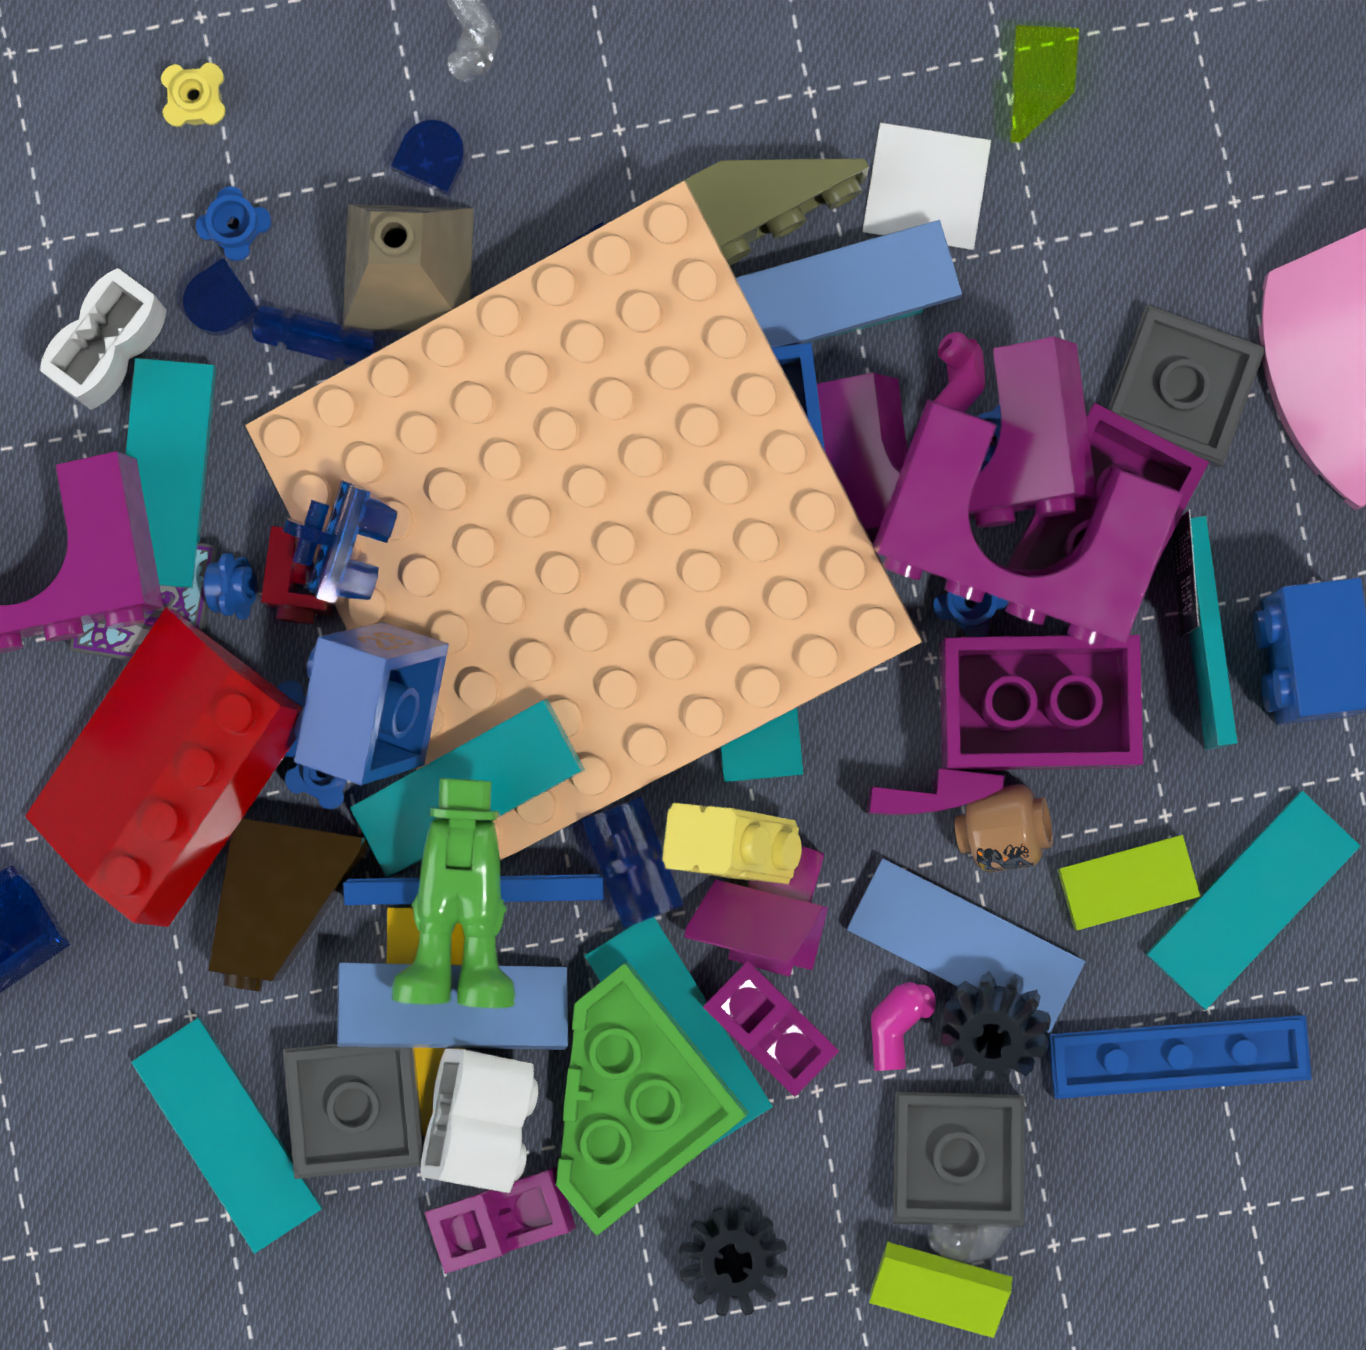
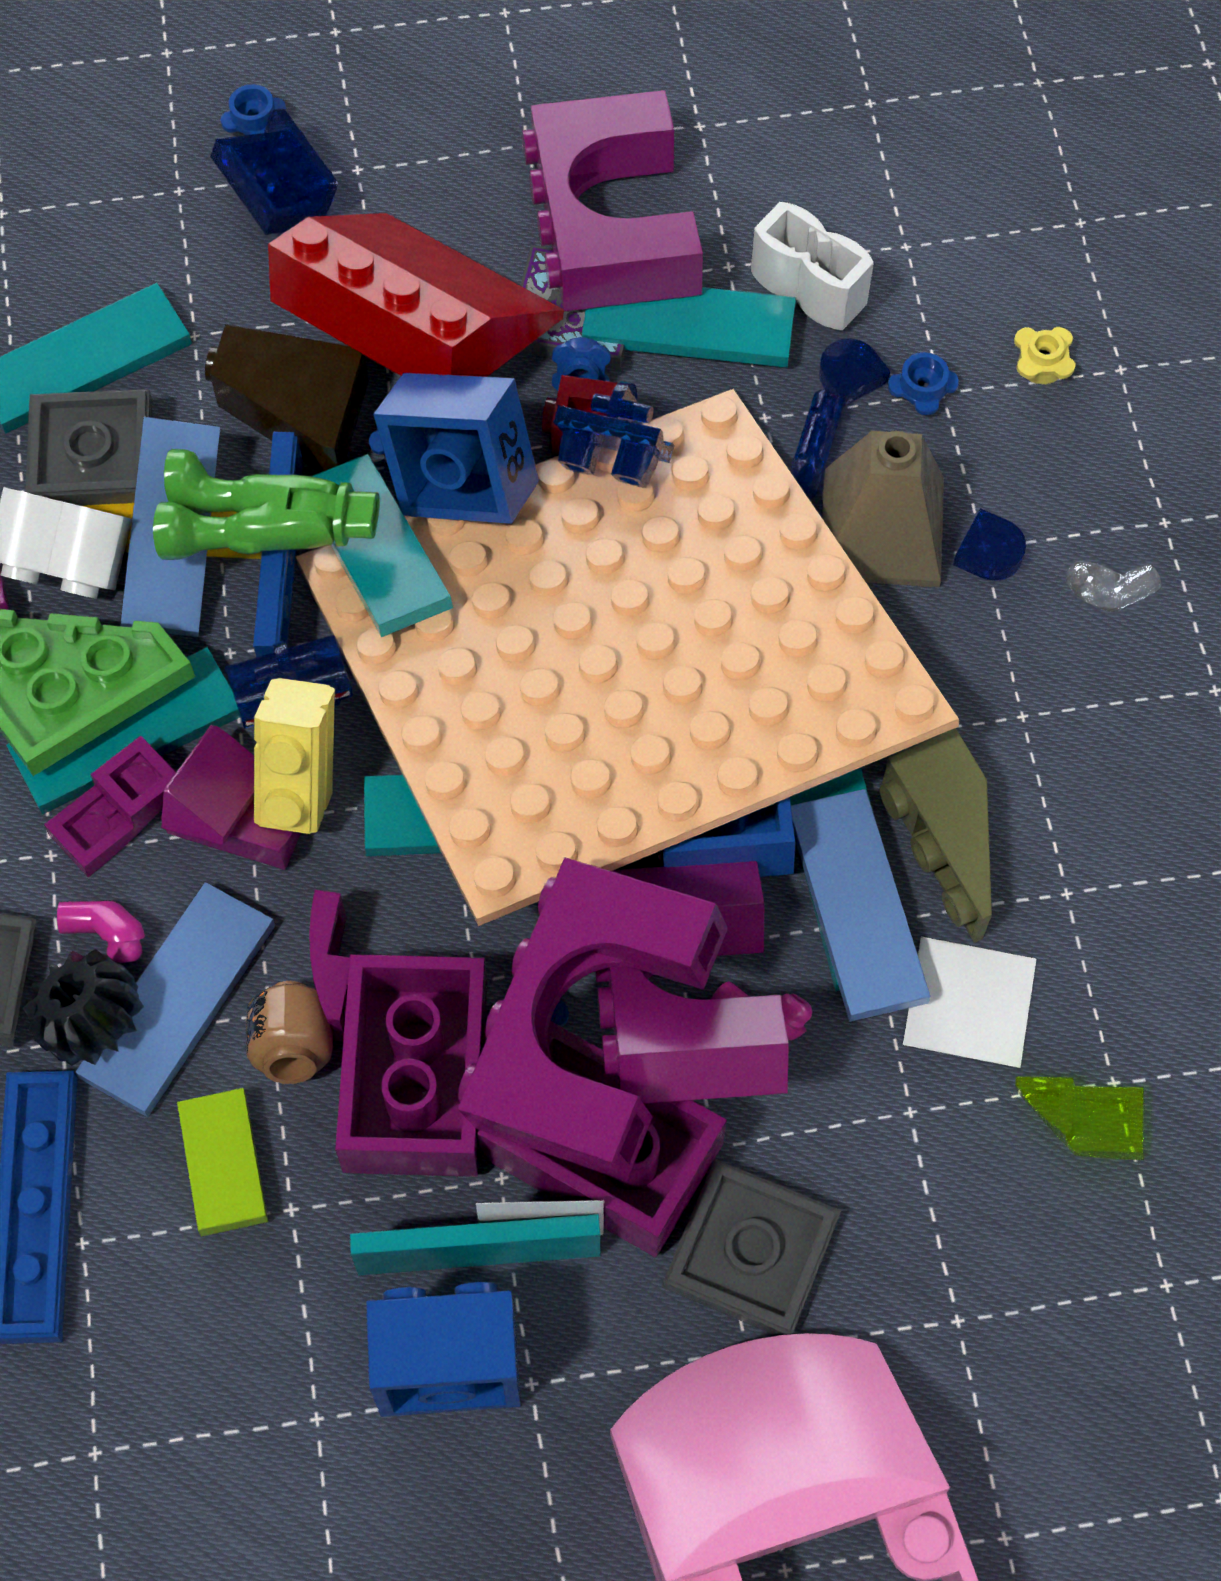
camera: 90 degrees right, 20 degrees down
teal piece [1145,791,1361,1010] -> none

